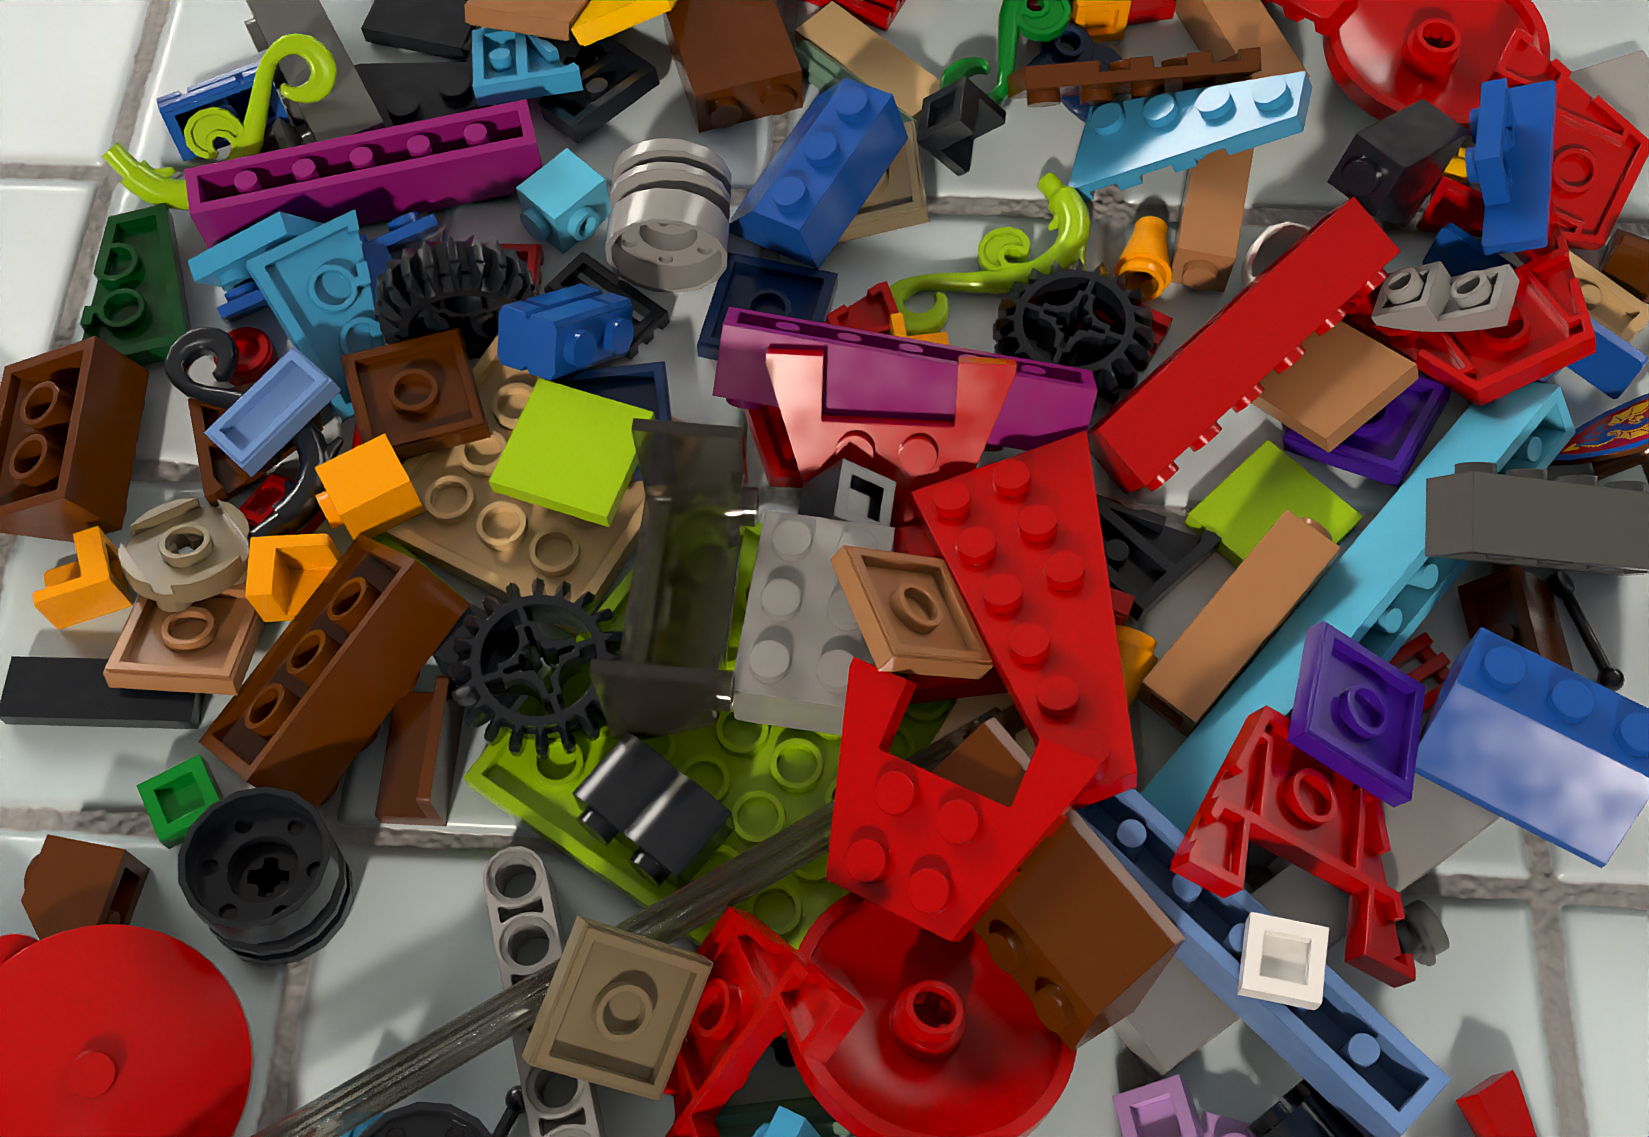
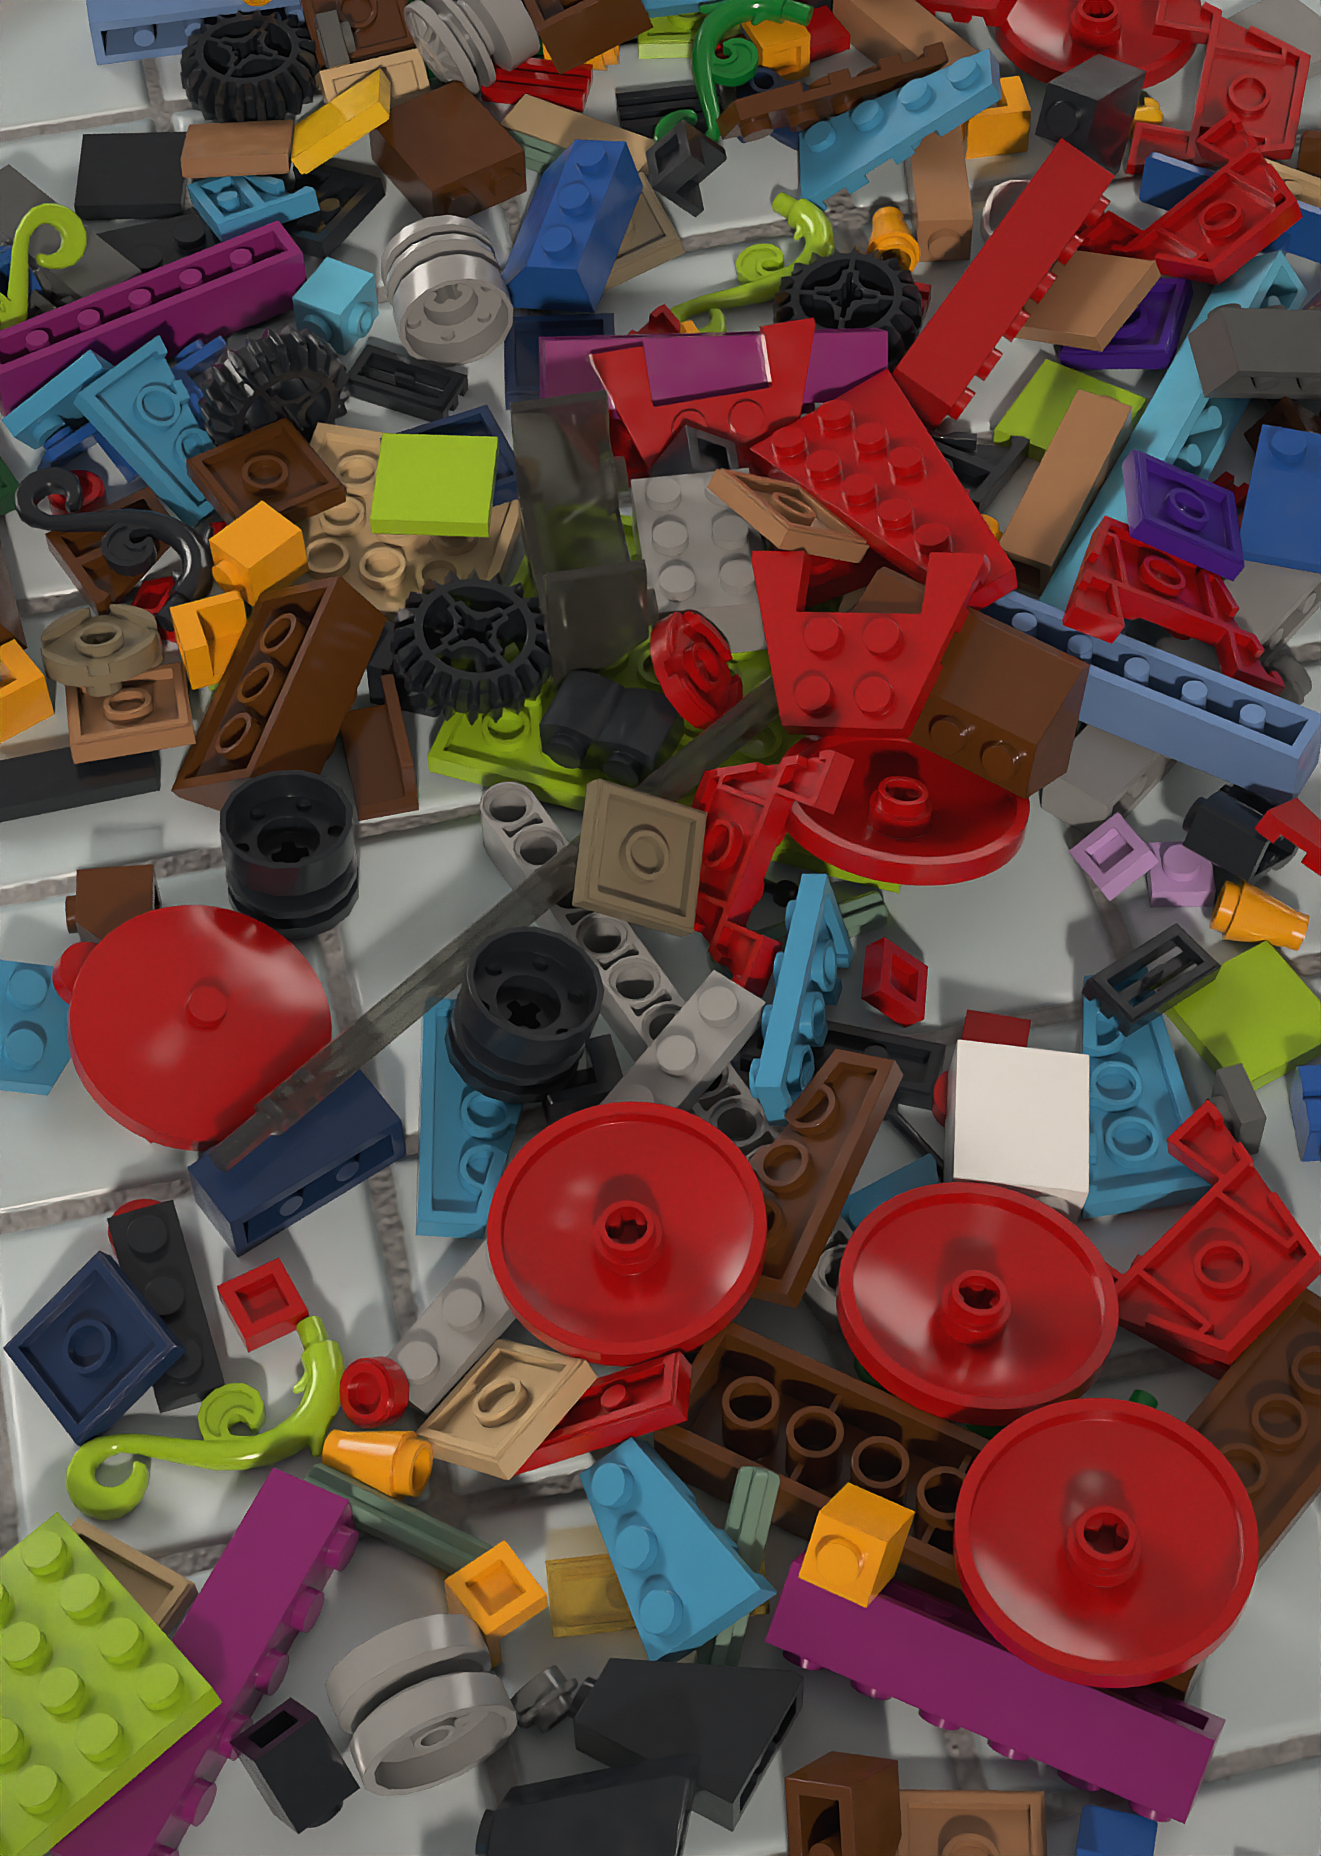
camera: 15 degrees left, 10 degrees down
green plate [136,754,223,849] -> none
medium blue tile [204,346,341,477] -> none
blue brick [497,284,634,381] -> none
white plate [1237,912,1329,1010] -> none
light grey slope [1371,261,1520,332] -> none
blue bracket [1465,78,1557,255] -> none
none -> black tile [615,83,725,139]
none -> red tile [650,611,743,731]
none -> light orange panel [961,76,1031,159]

